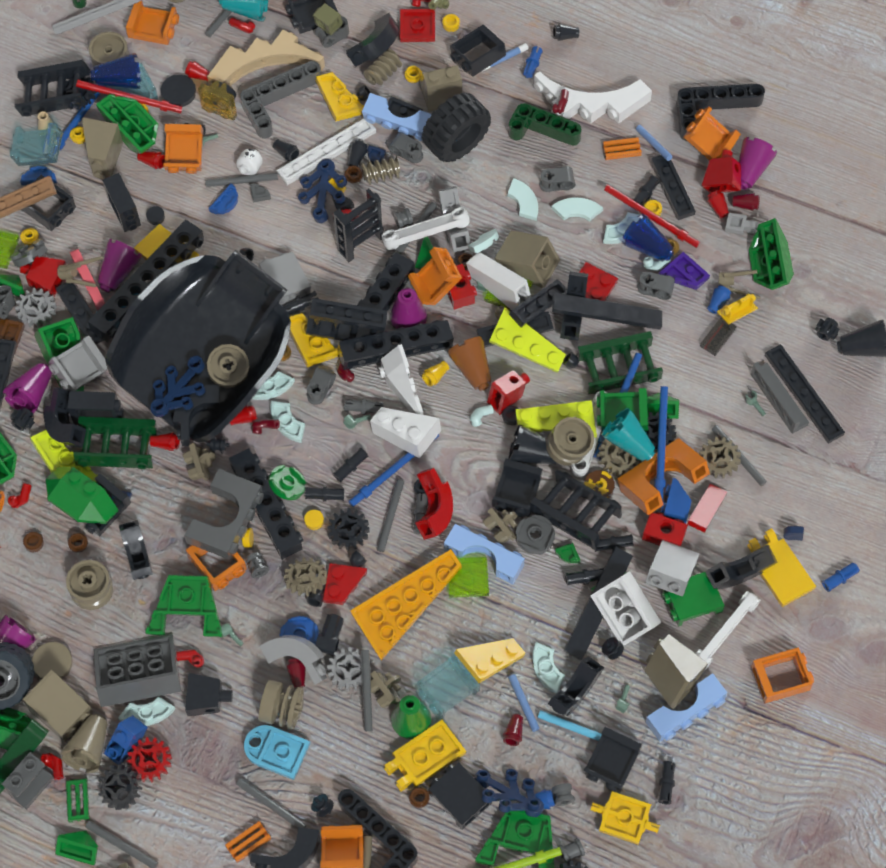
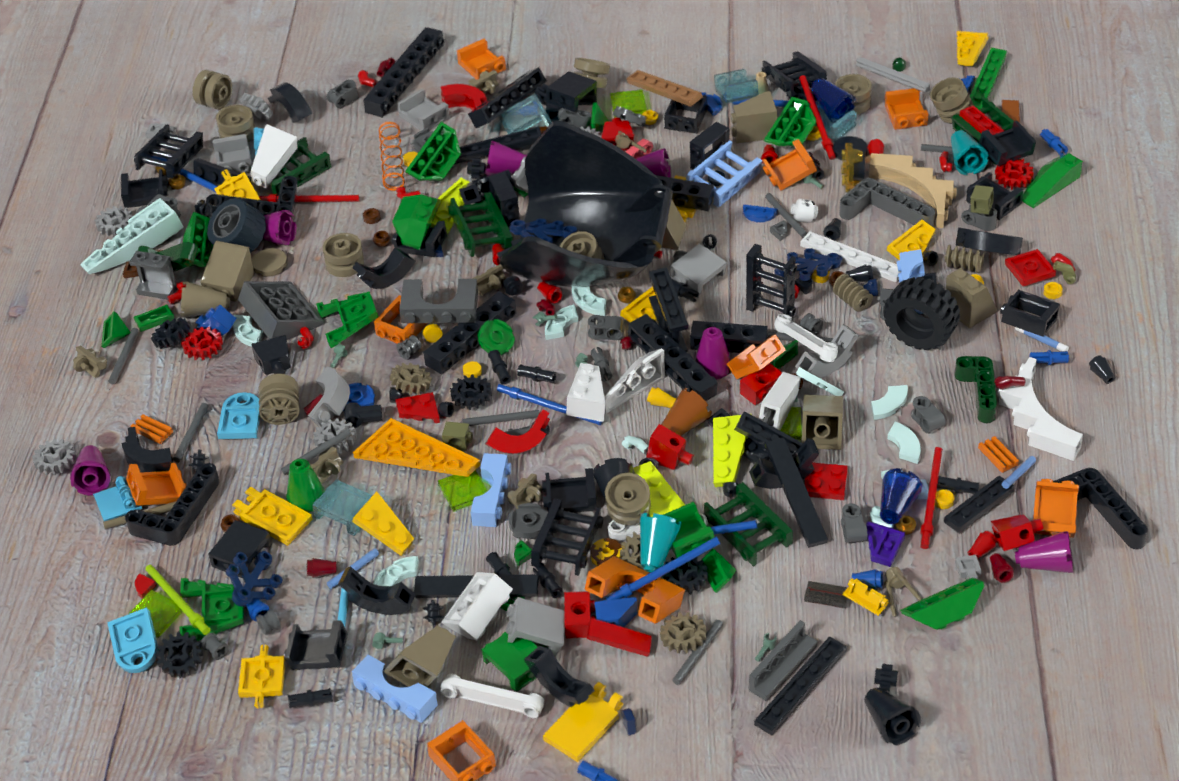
camera: 70 degrees right, 20 degrees down
none -> olive brick [442,421,473,451]
none -> sand green hand [532,312,557,326]
none -> light blue fence [686,140,763,208]

